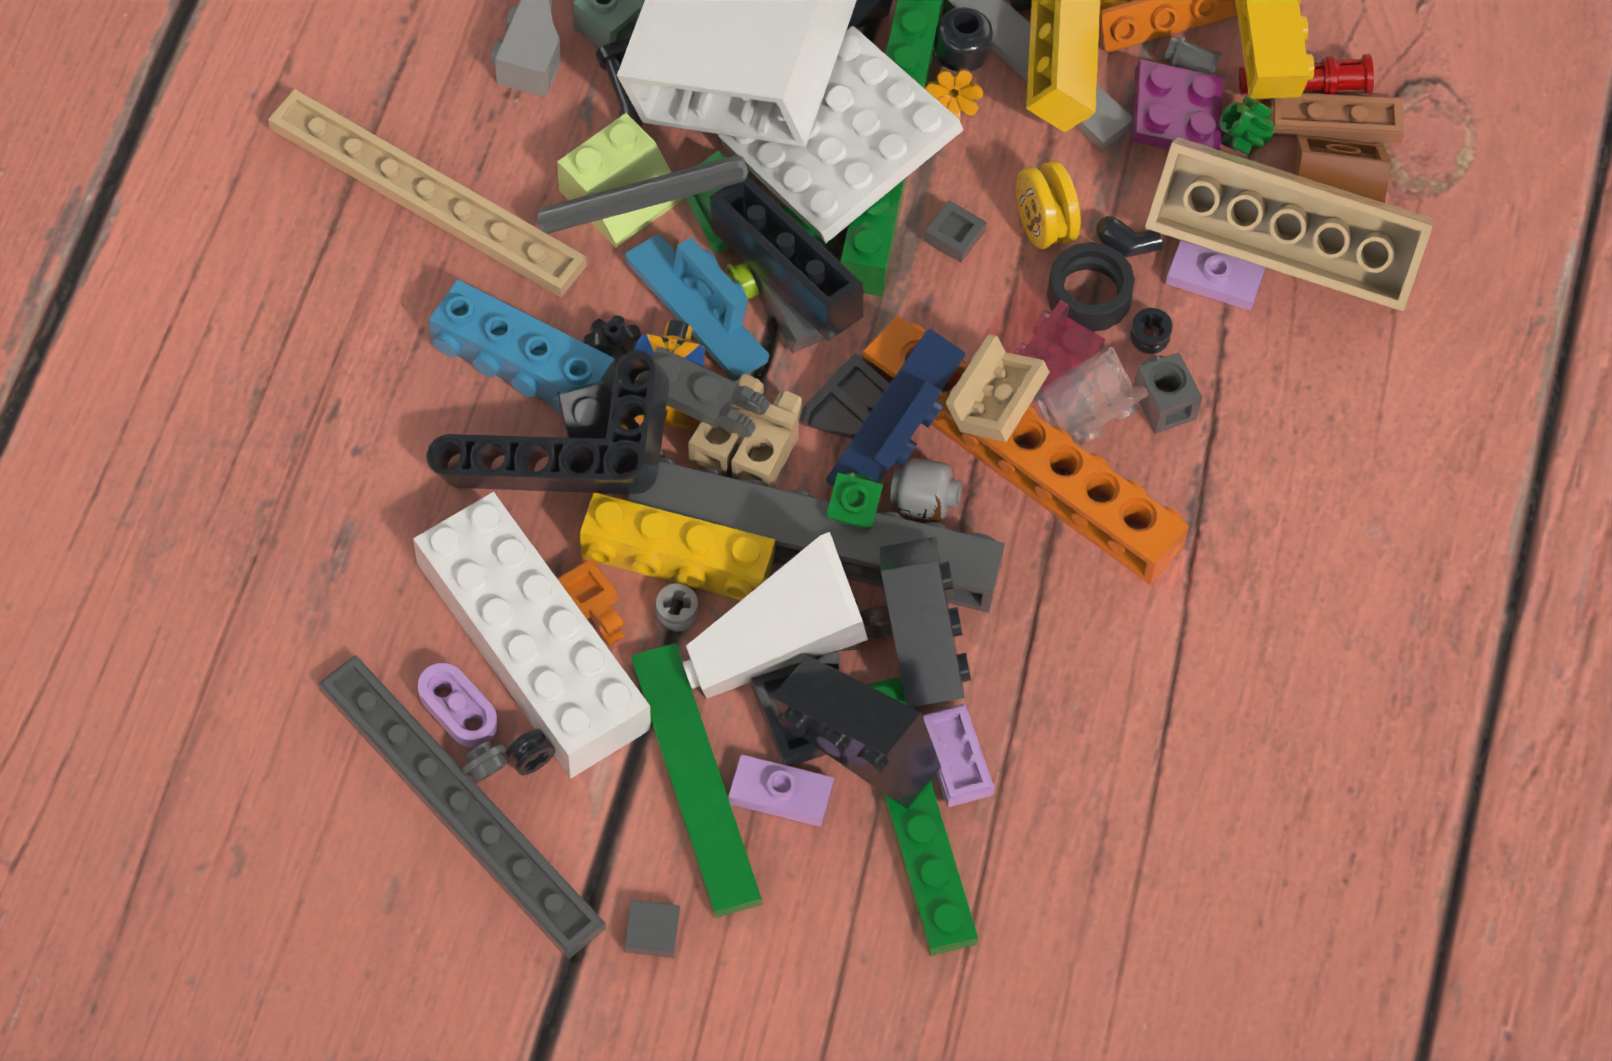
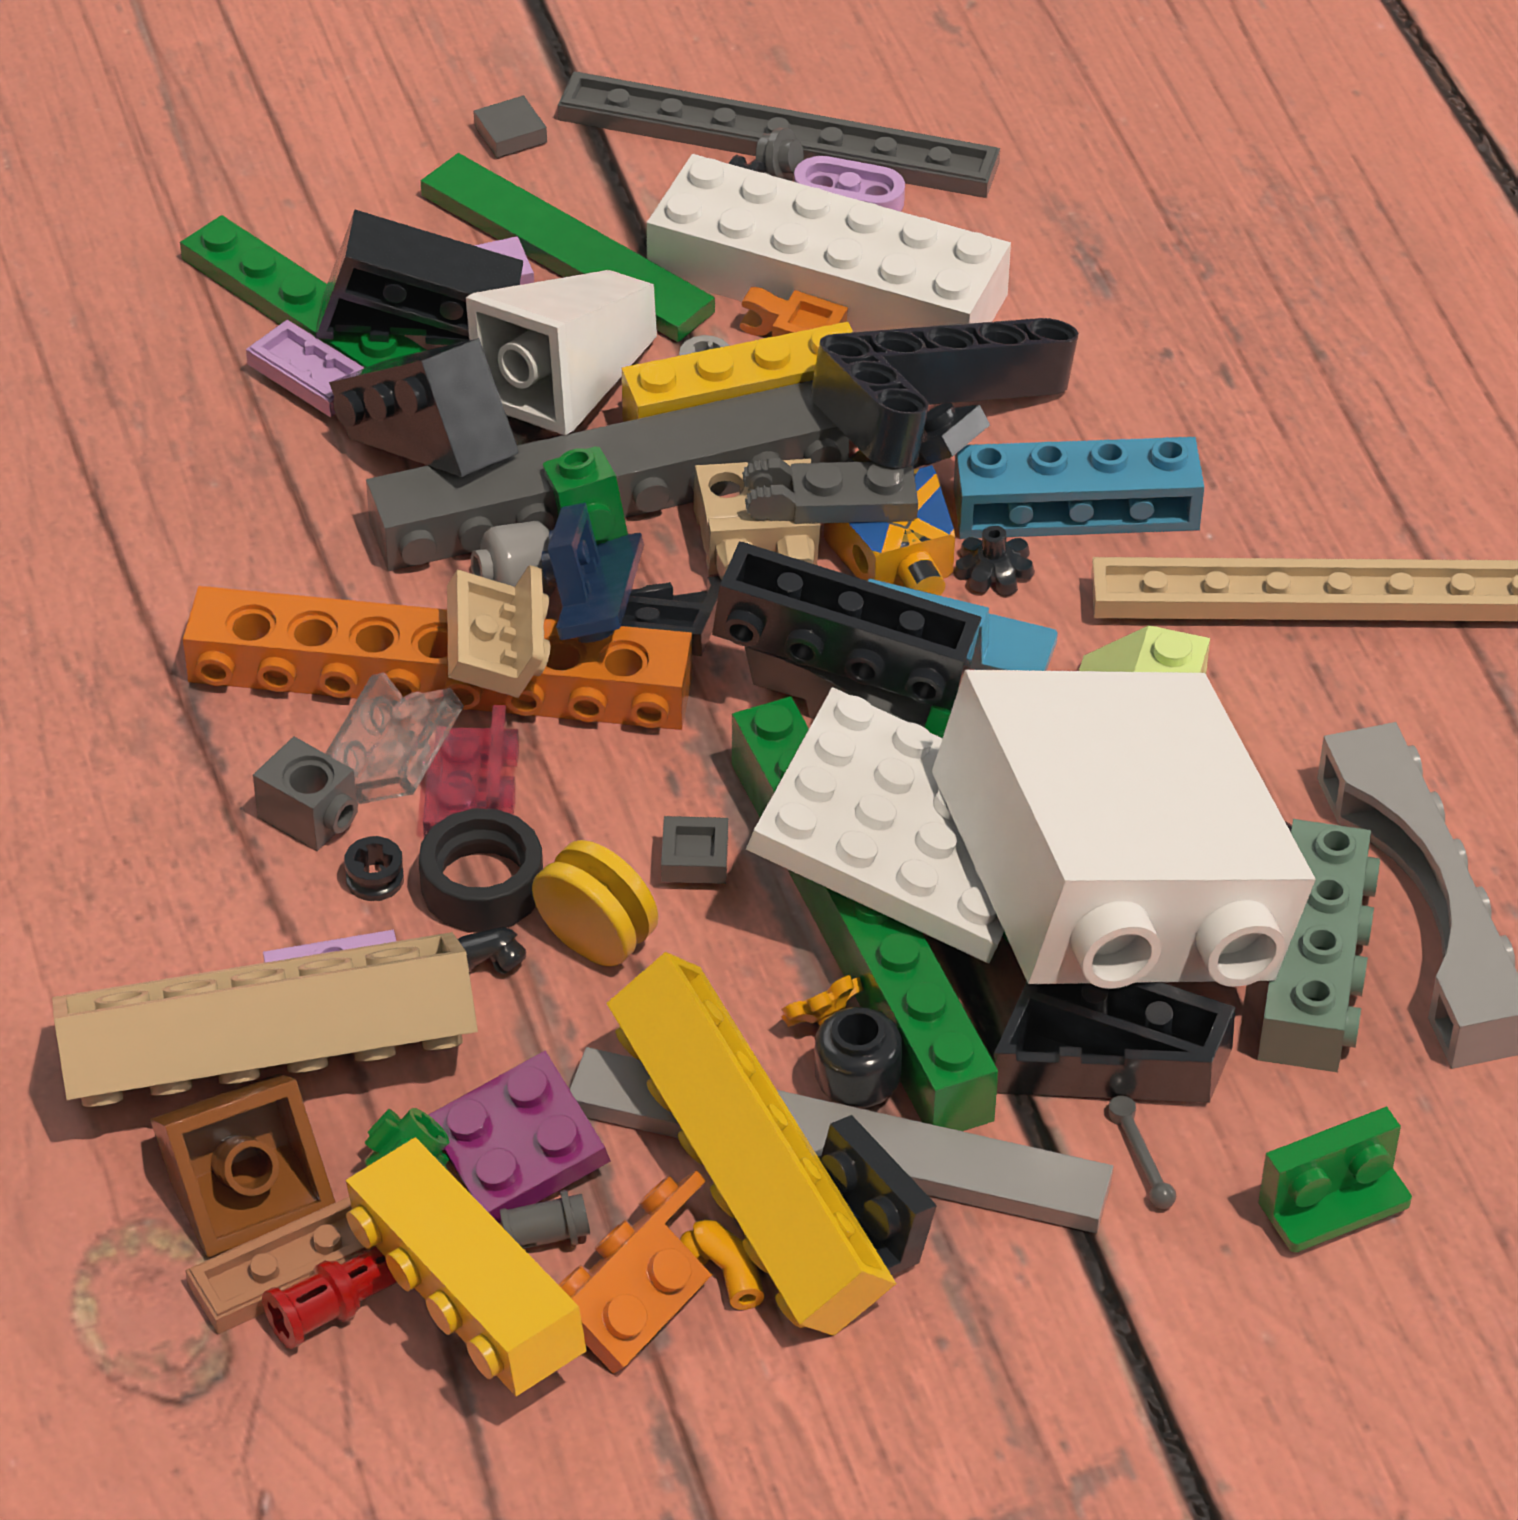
camera: 150 degrees right, 15 degrees down
dark grey axle [537,155,748,234] -> none

